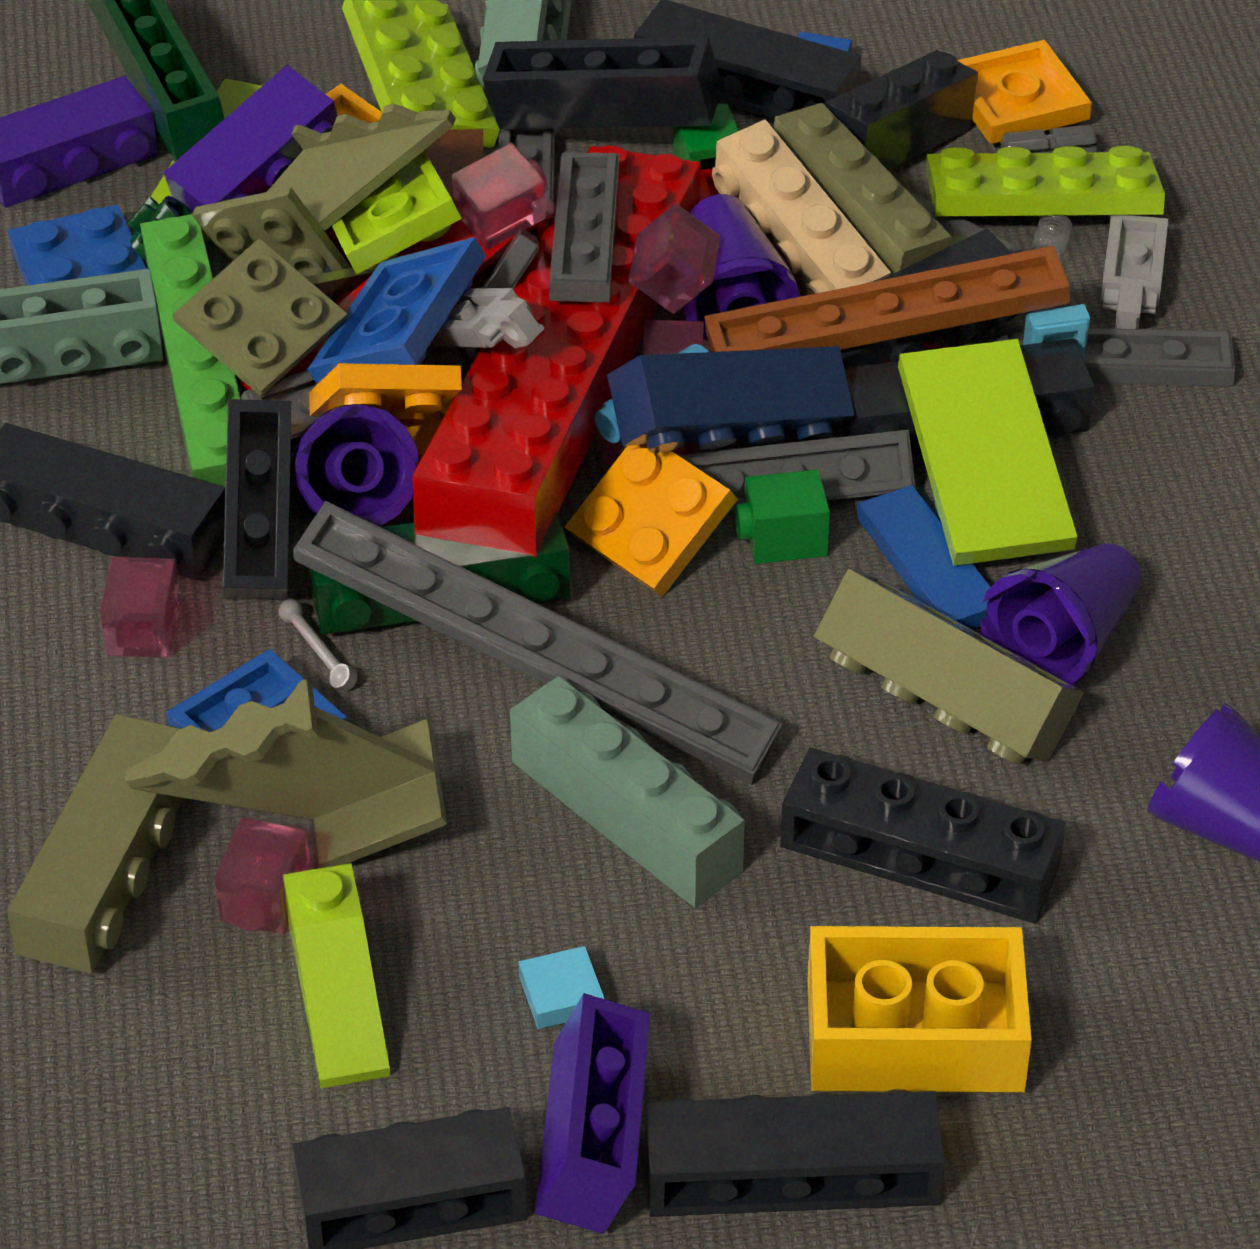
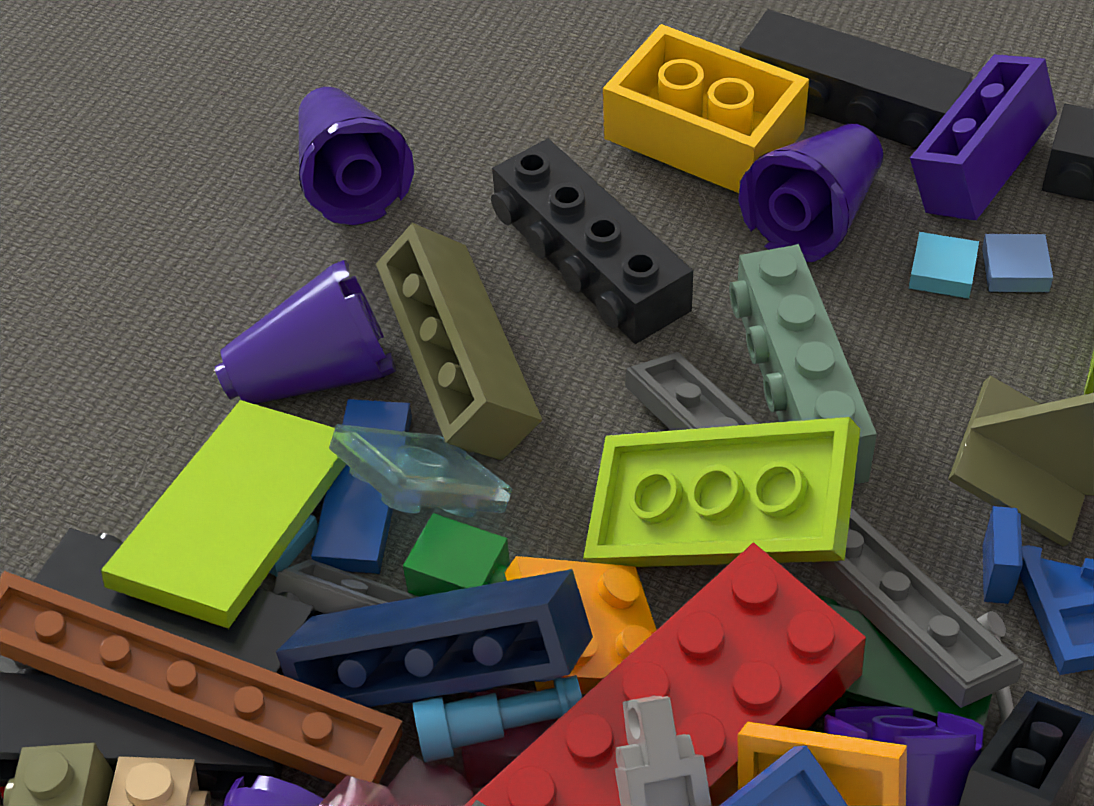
camera: 145 degrees left, 5 degrees up
none -> clear light blue plate [329,424,513,518]
none -> lime plate [583,417,860,567]
none -> dark purple cone [738,124,883,262]
none -> medium blue tile [982,234,1053,292]
none -> blue tile [982,506,1023,604]

